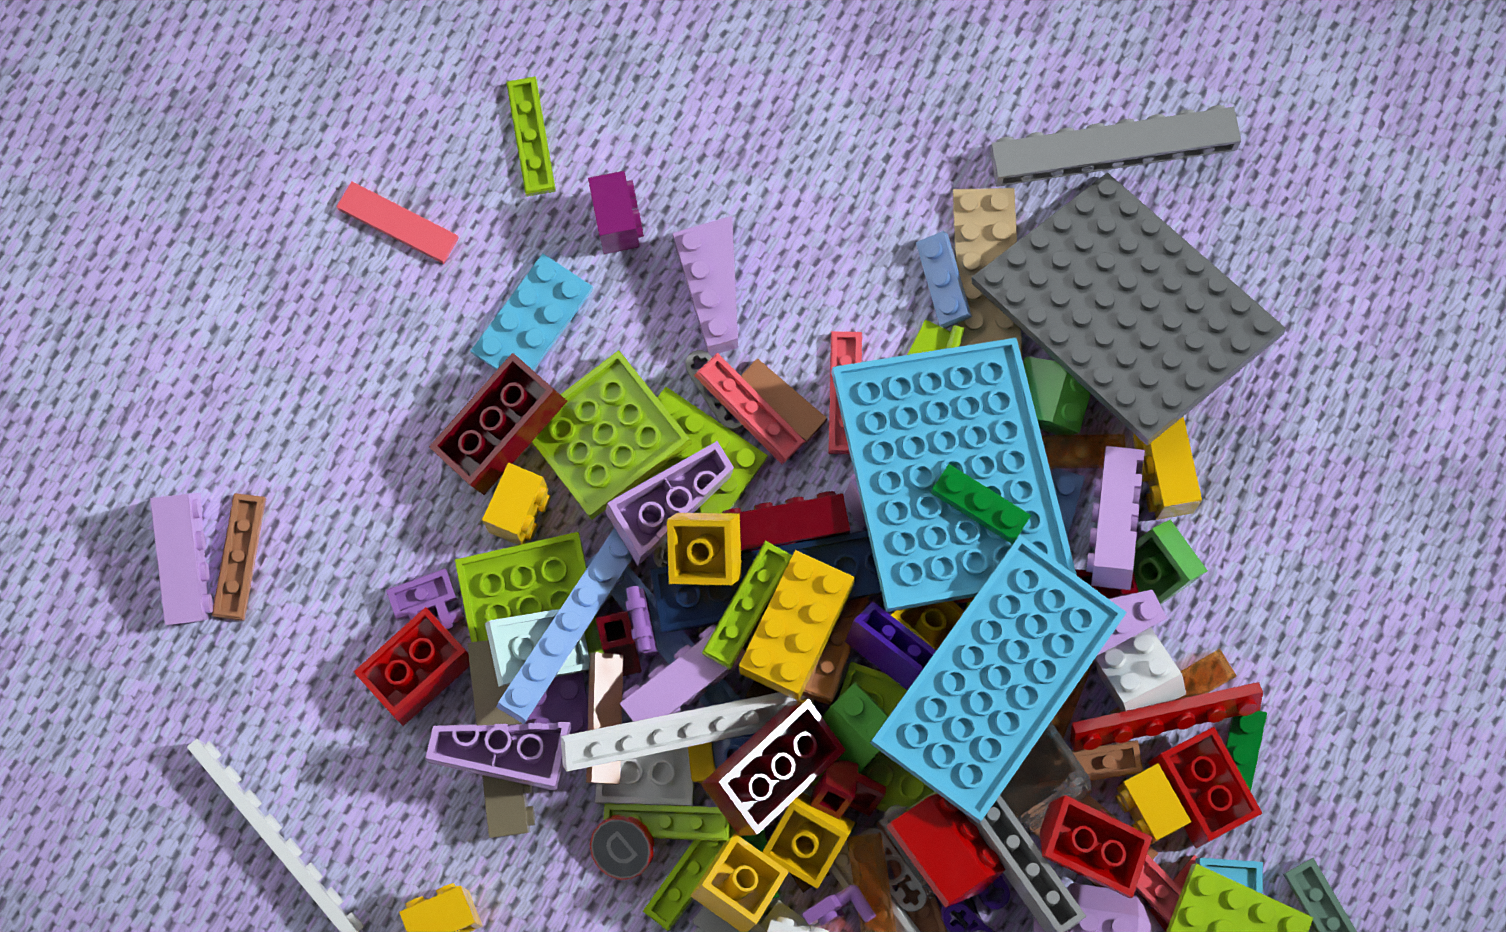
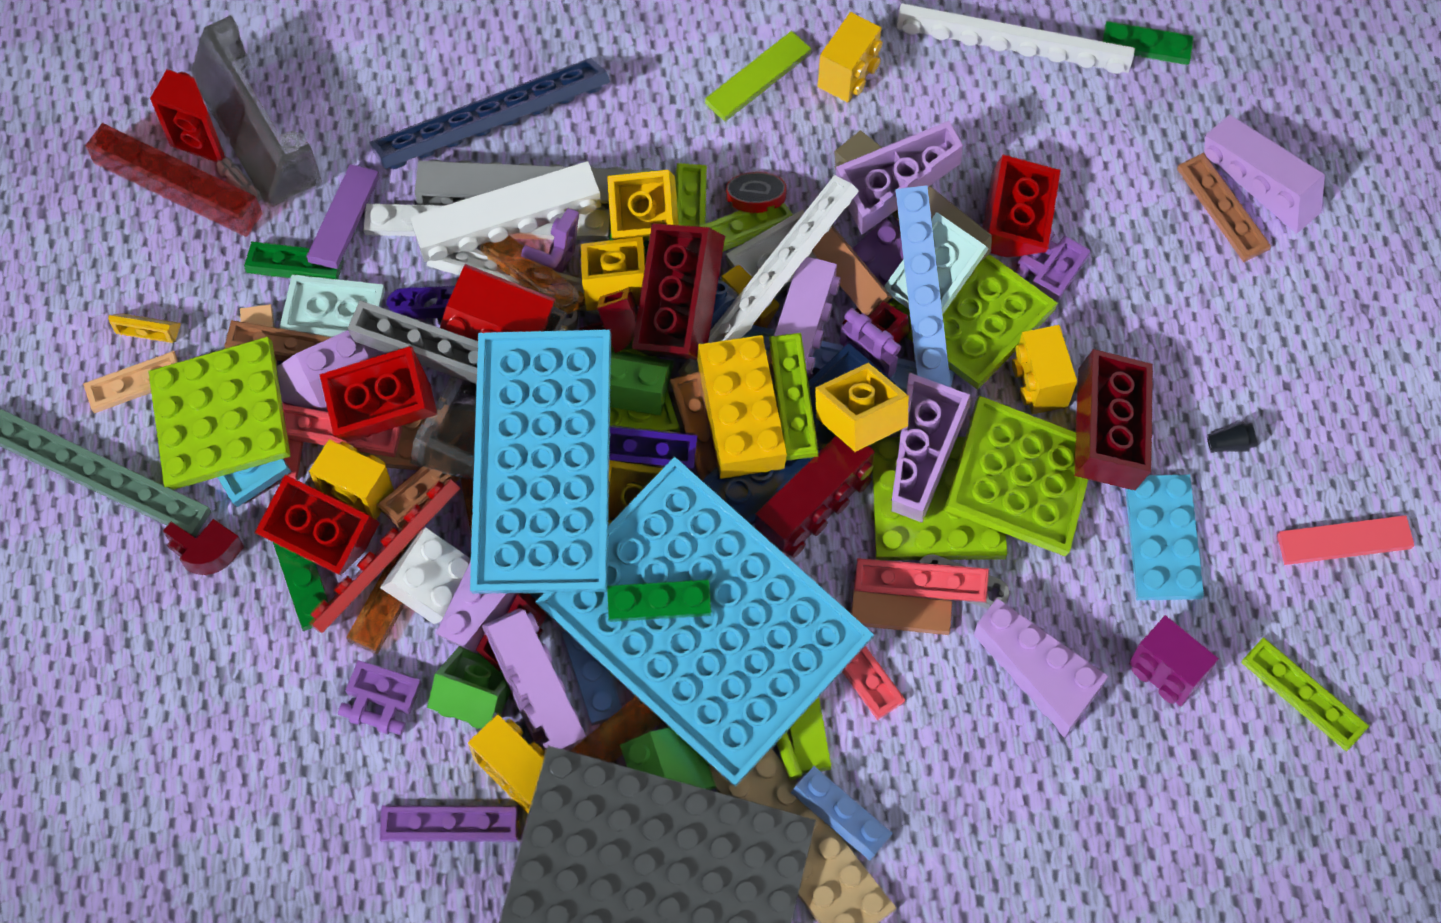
camera: 140 degrees right, 10 degrees down
none -> dark red brick [163,519,244,575]
none -> medium lavender plate [338,660,422,735]
none -> medium lavender tile [379,806,519,842]
none -> green plate [1102,21,1194,65]
none -> black cone [1207,421,1257,453]

